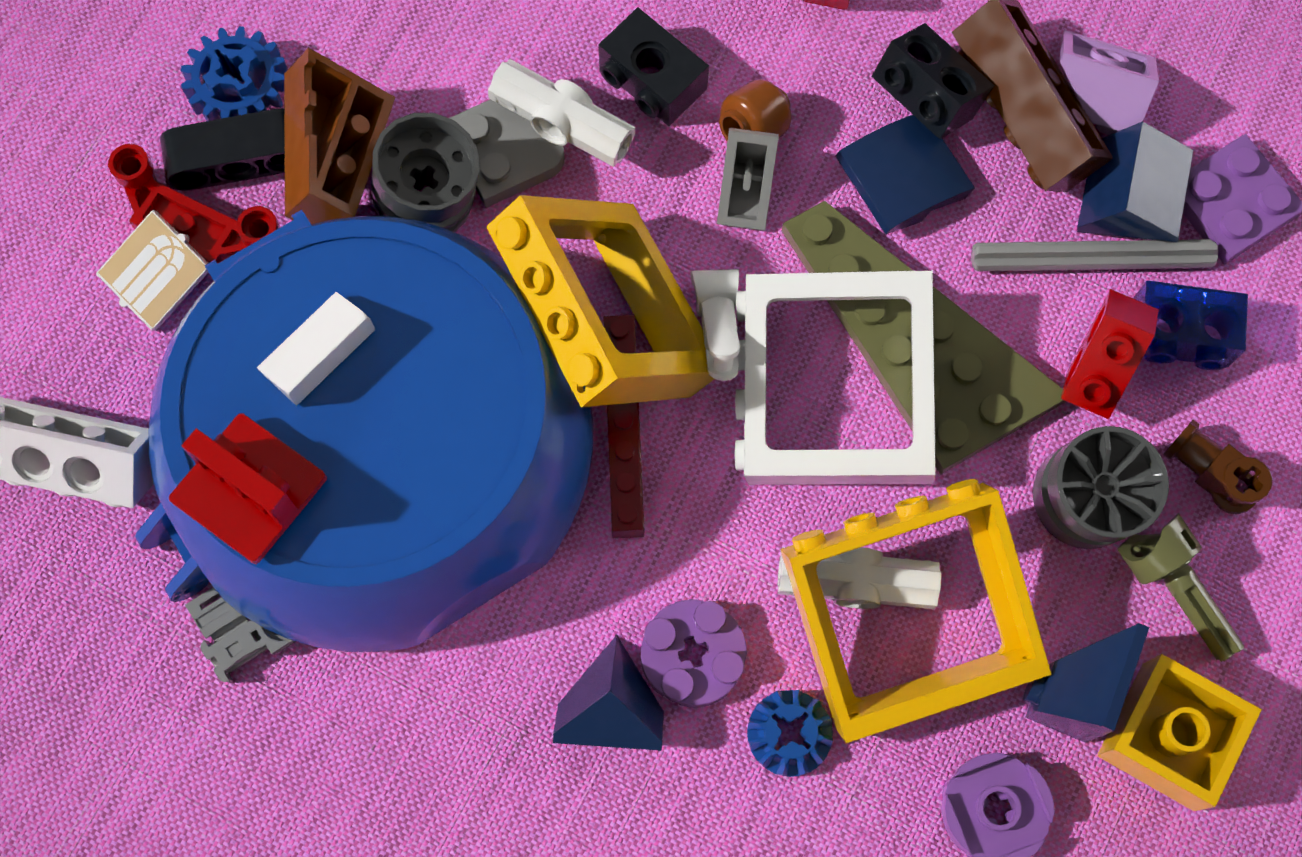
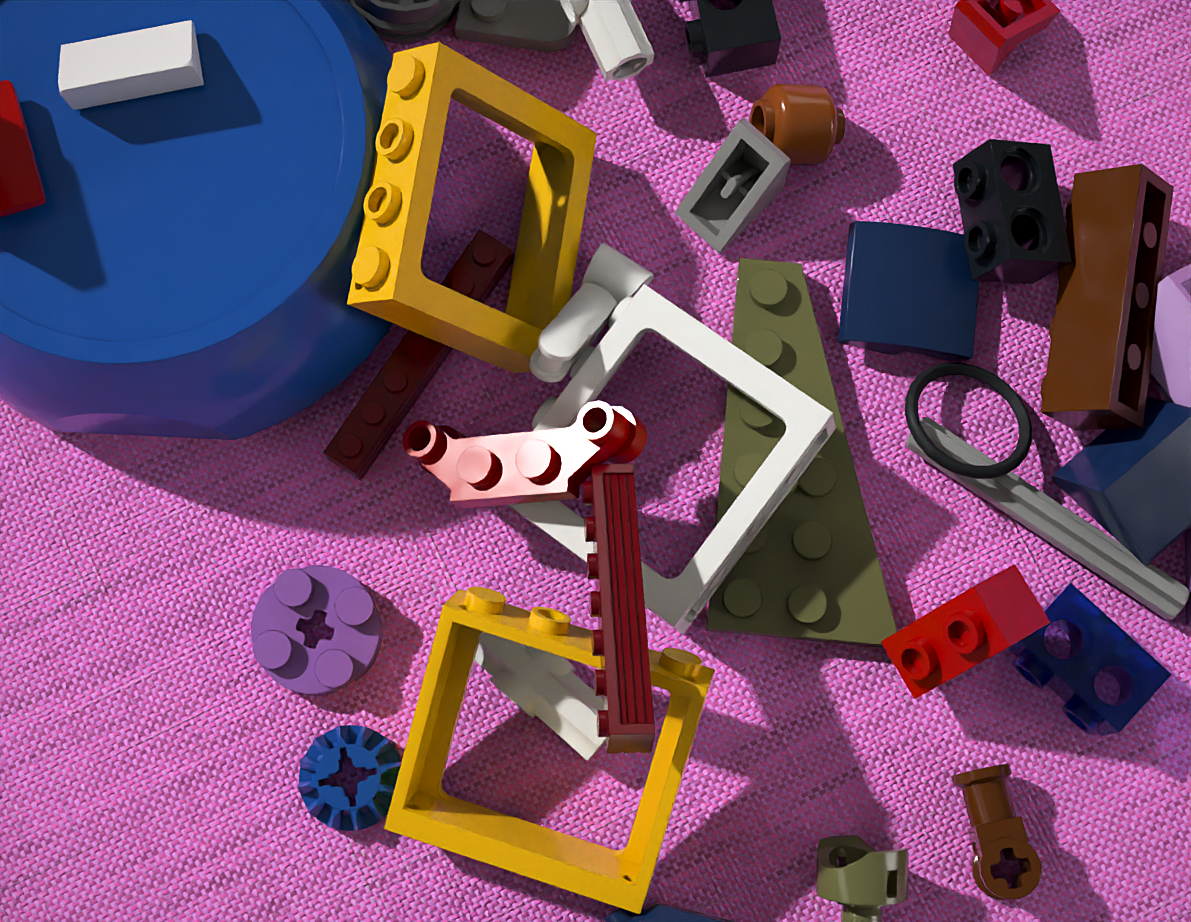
camera: 40 degrees right, 5 degrees up
dark blue slope [553,635,664,751] -> none
dark grey wheel [1033,426,1169,549] -> none
none -> plate [403,401,647,508]
none -> dark red piece [582,464,656,754]
none -> black tyre [905,363,1032,479]

